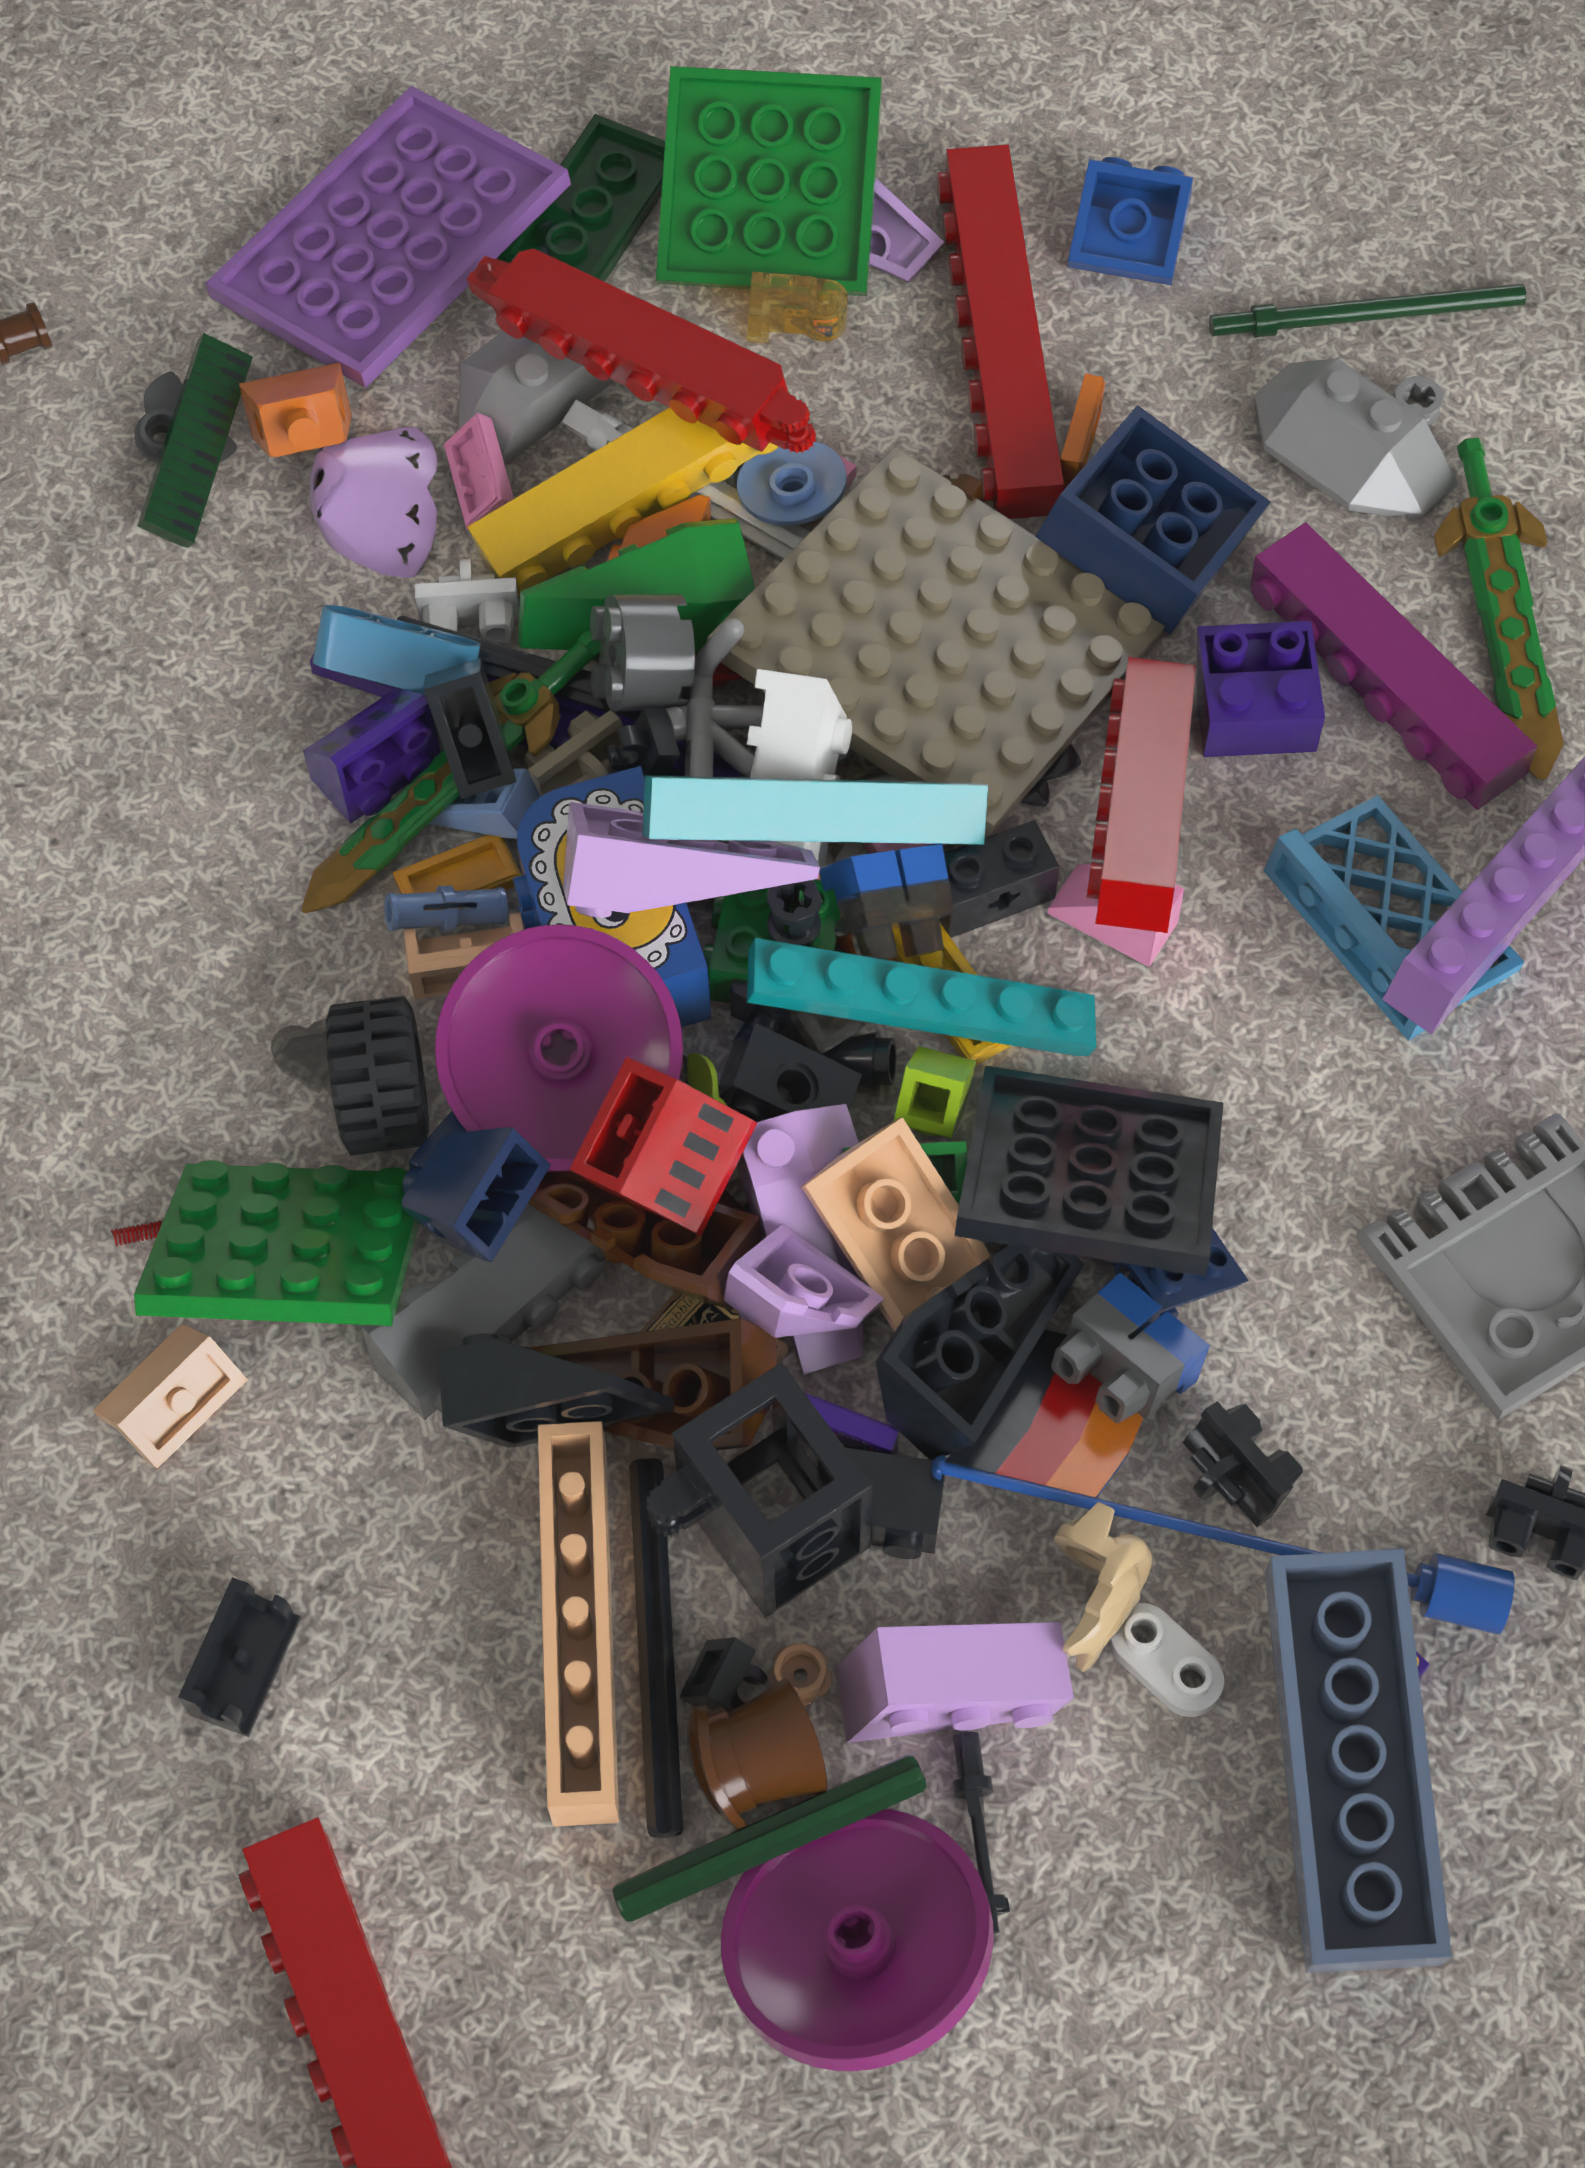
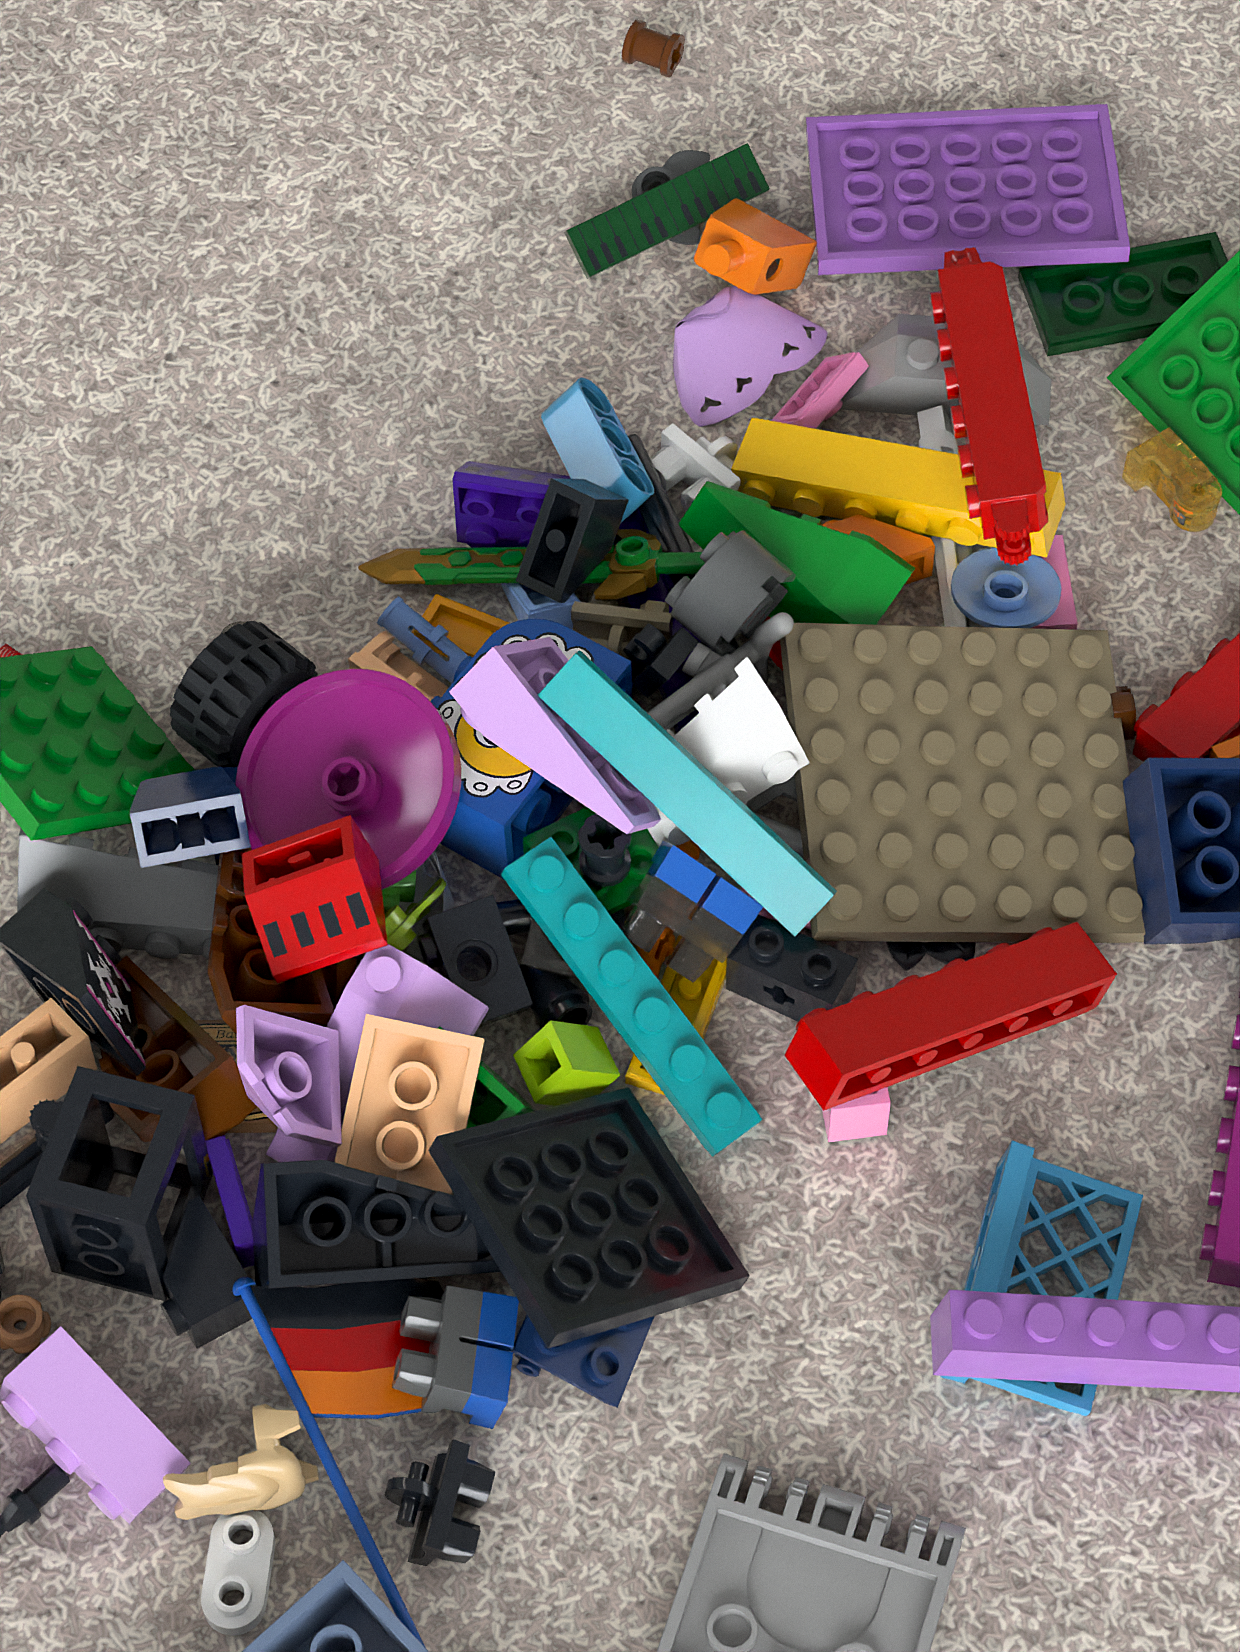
camera: 50 degrees right, 5 degrees down
dark purple slope [1197,621,1325,757] -> none

